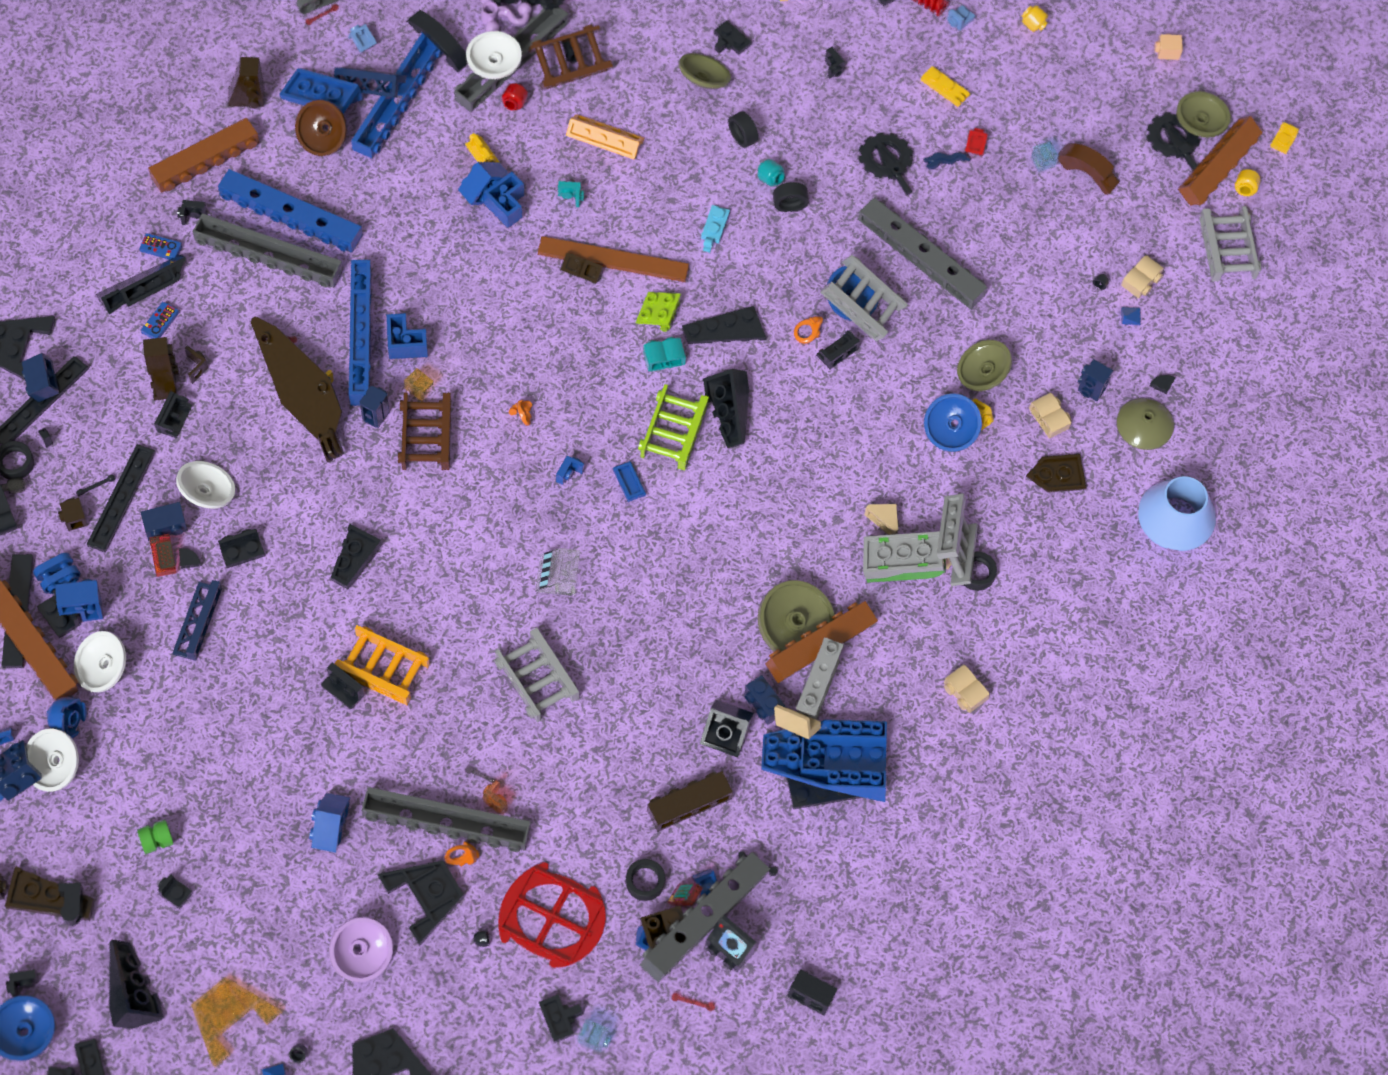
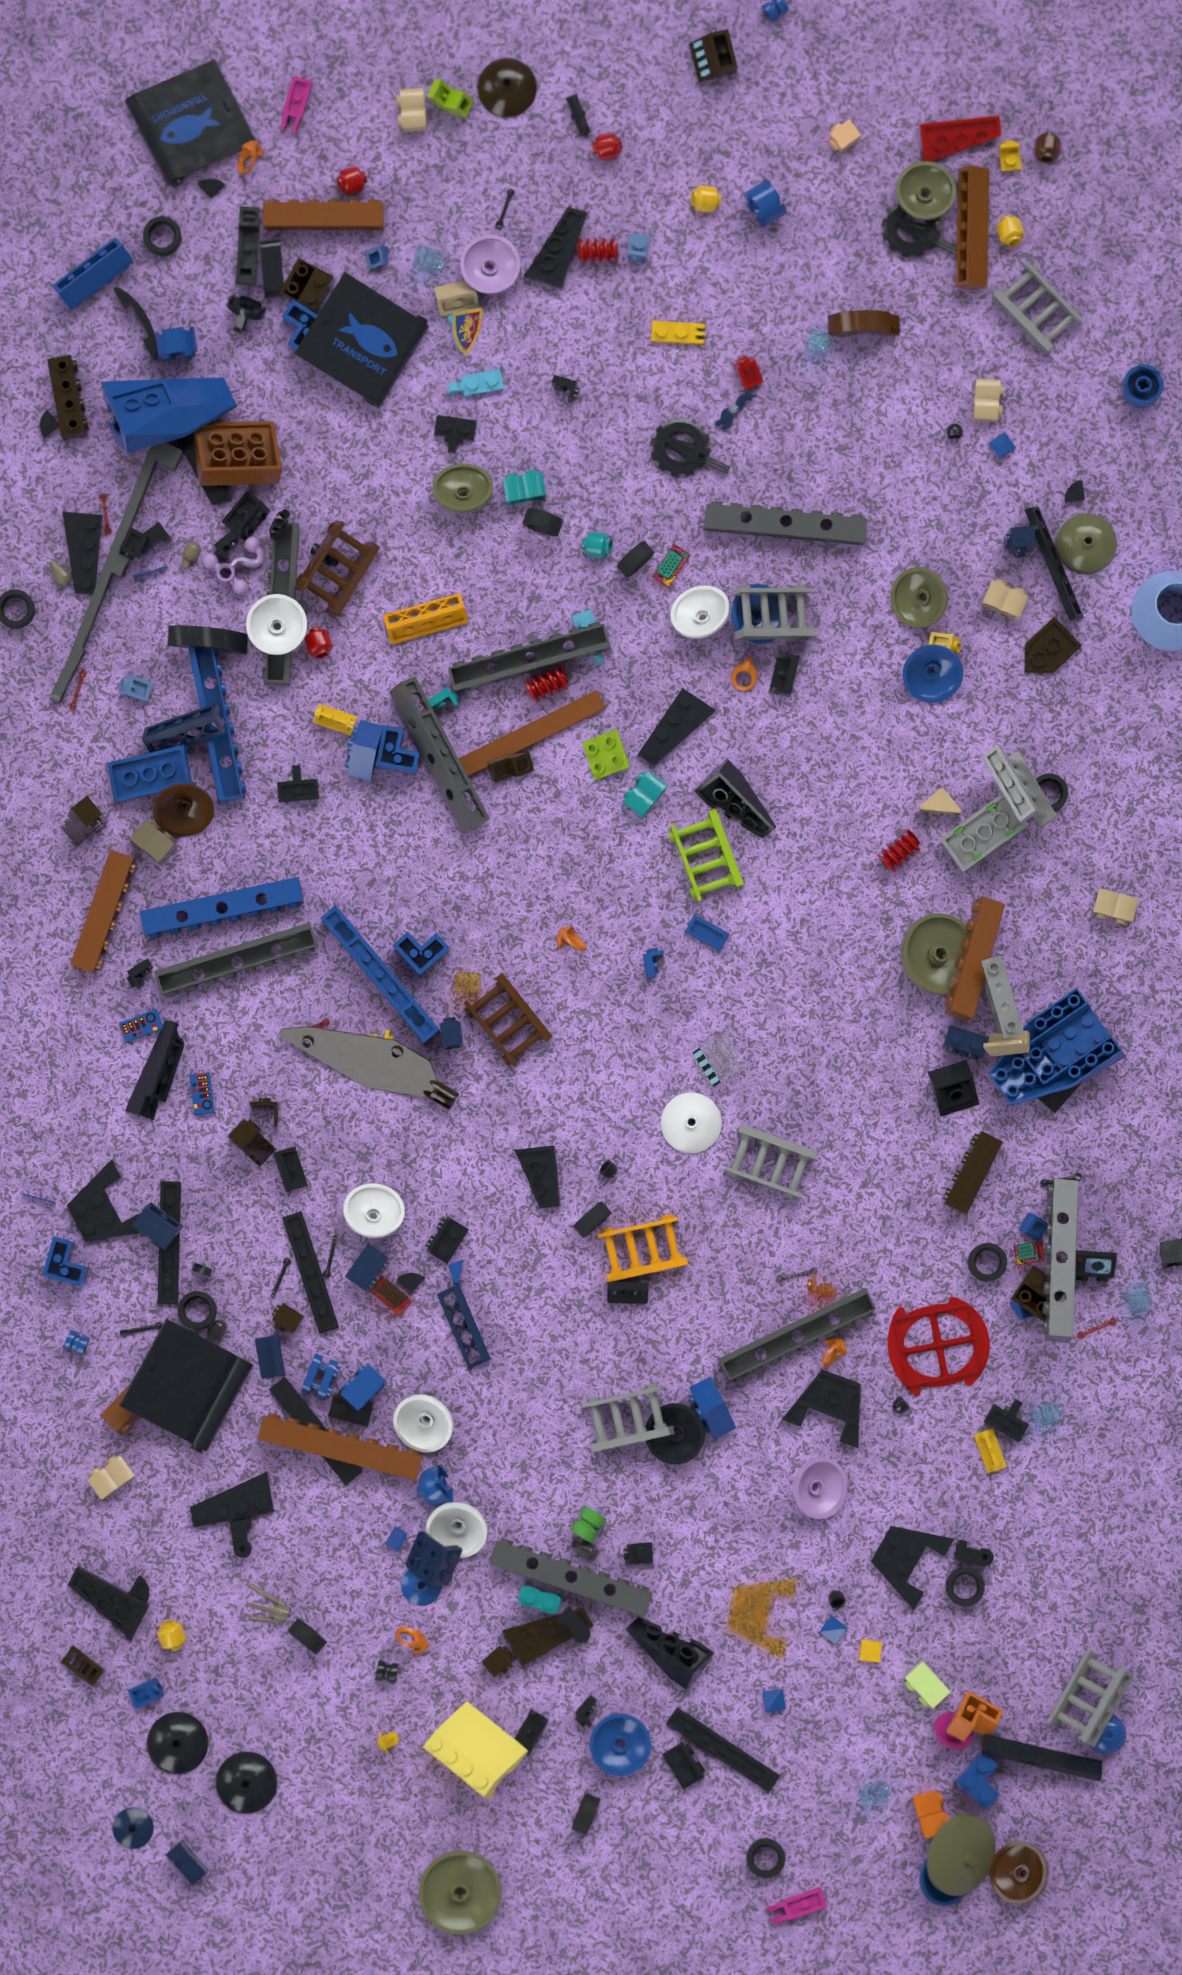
camera: 35 degrees left, 20 degrees up
none -> dark tan brick [129,820,177,866]
none -> dark blue panel [255,1334,286,1379]
none -> black hinge [277,765,319,803]
none -> black hinge [323,1236,337,1278]
none -> dark grey piece [389,677,490,834]
none -> medium azure plate [448,369,504,397]
none -> dark grey piece [448,622,612,693]
none -> blue slope [449,1260,464,1284]
none -> dark grey piece [489,1538,652,1617]
none -> teal brick [502,469,546,505]
none -> teal brick [518,1586,561,1614]
none -> red piece [524,665,569,703]
none -> clear smoke cylinder [570,1539,598,1561]
none -> black tyre [573,1201,612,1238]
none -> light grey fence [581,1383,674,1452]
none -> black hinge [599,1160,617,1178]
none -> black dish [645,1403,705,1465]
none -> tile [652,544,691,589]
none -> white dish [661,1093,722,1154]
none -> white dish [671,585,730,638]
none -> blue brick [743,179,787,228]
none -> red piece [877,829,921,873]
none -> red wing [919,115,1001,162]
none -> yellow hinge [974,1428,1007,1474]
none -> black tile [1025,507,1083,621]
none -> reddish brown head [1034,132,1061,163]
none -> blue brick [1121,364,1164,409]
none -> clear light blue brick [1125,1282,1152,1314]

